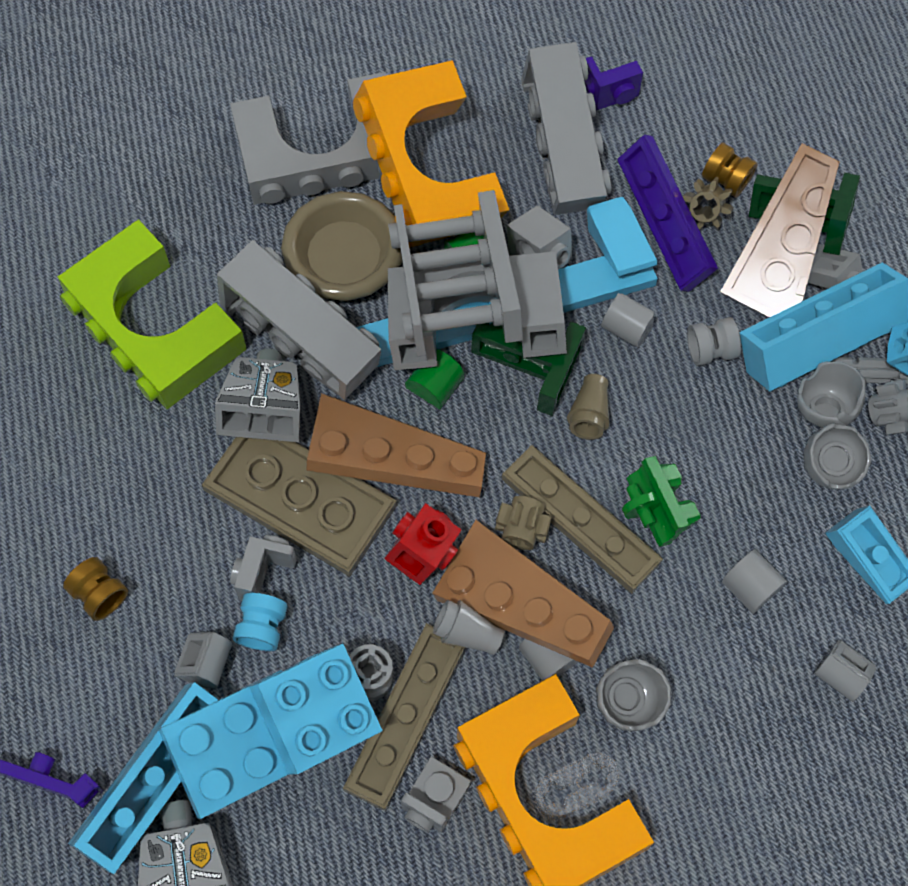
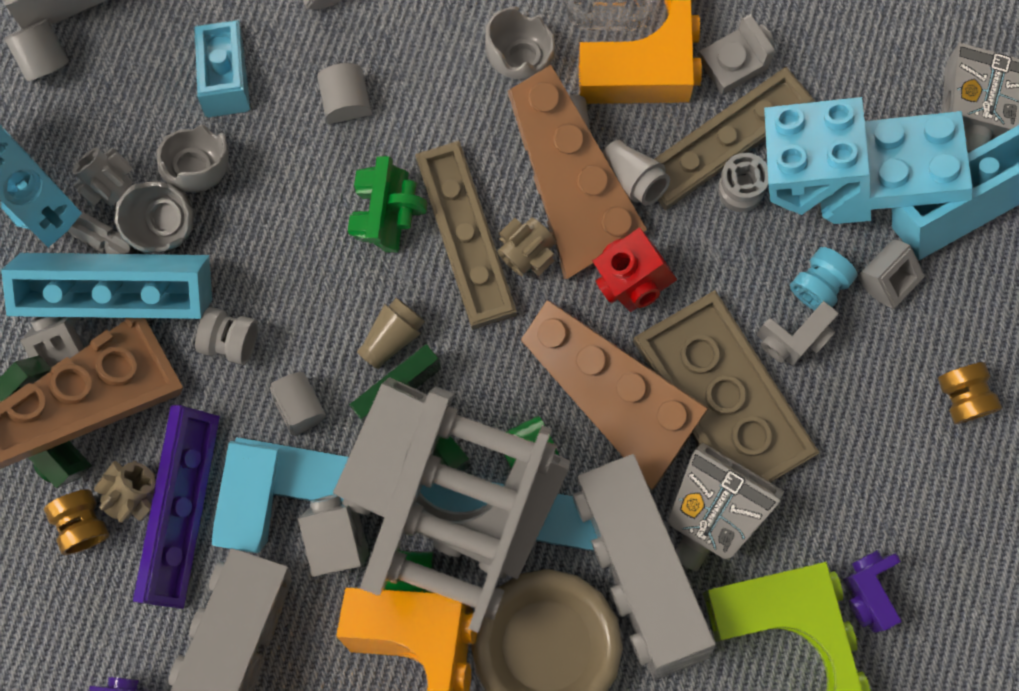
camera: 145 degrees left, 10 degrees up
none -> dark purple bracket [843,550,902,633]

